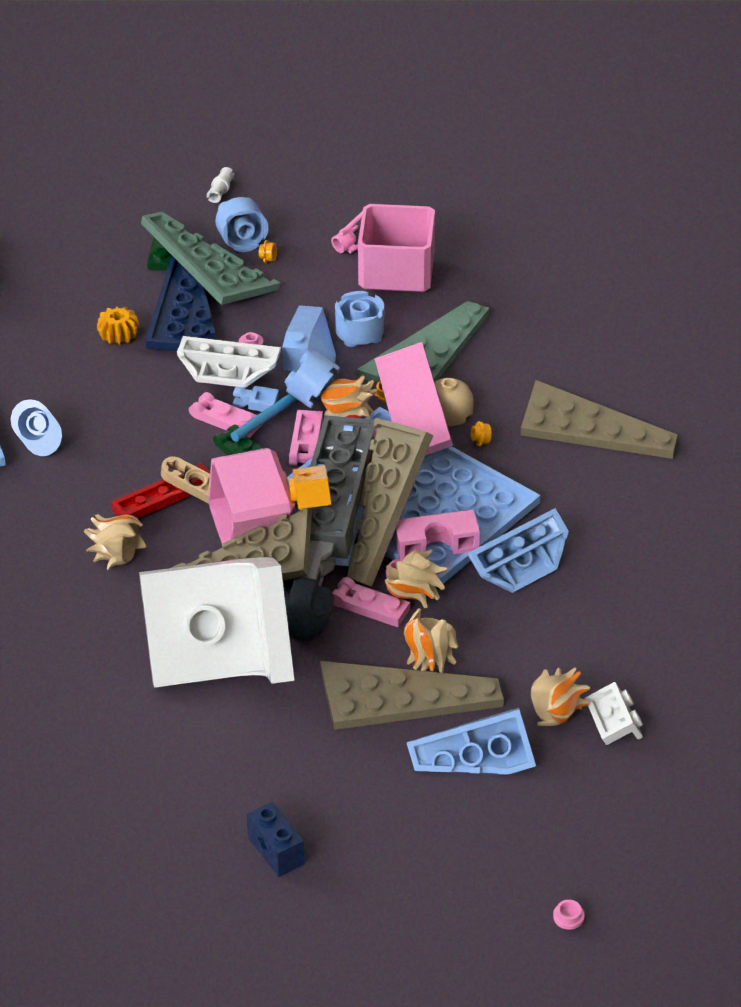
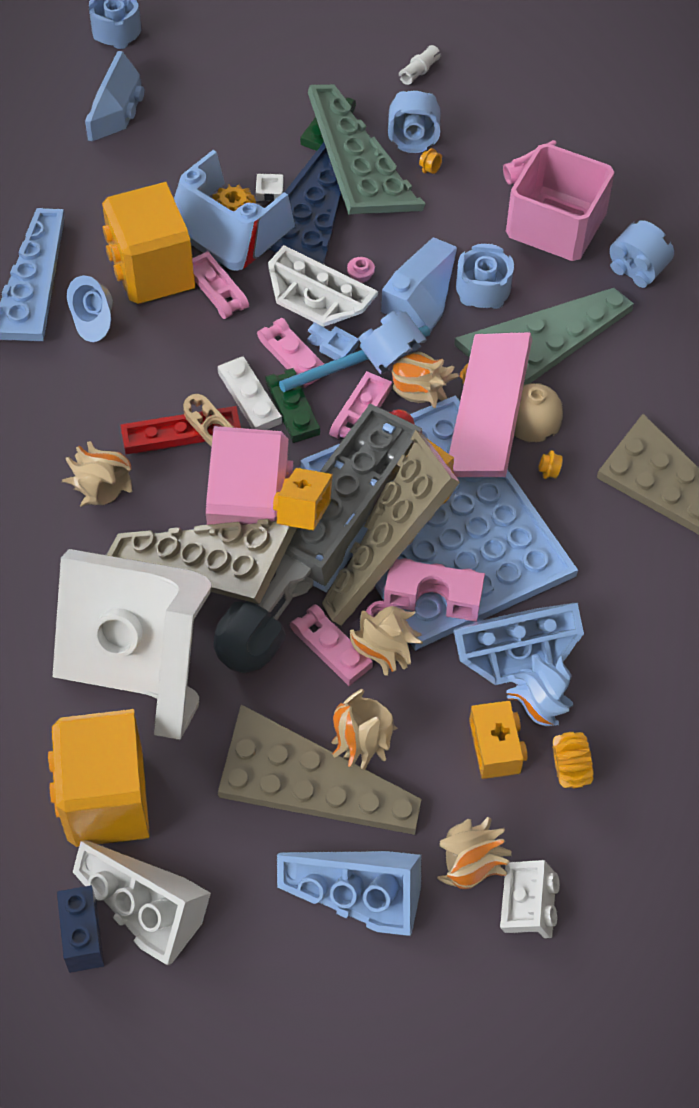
camera: 20 degrees right, 15 degrees up
none -> light orange plate [48,709,149,847]
none -> white wedge [73,840,211,965]
none -> light orange plate [102,182,195,304]
none -> light blue windscreen [174,150,295,271]
none -> bright pink plate [192,251,249,319]
none -> white plate [218,356,282,430]
none -> white plate [256,174,284,201]
none -> light orange brick [469,701,527,779]
none -> light blue hair [507,654,573,727]
none -> light orange gear [553,732,594,789]
none -> light blue brick [610,220,674,288]

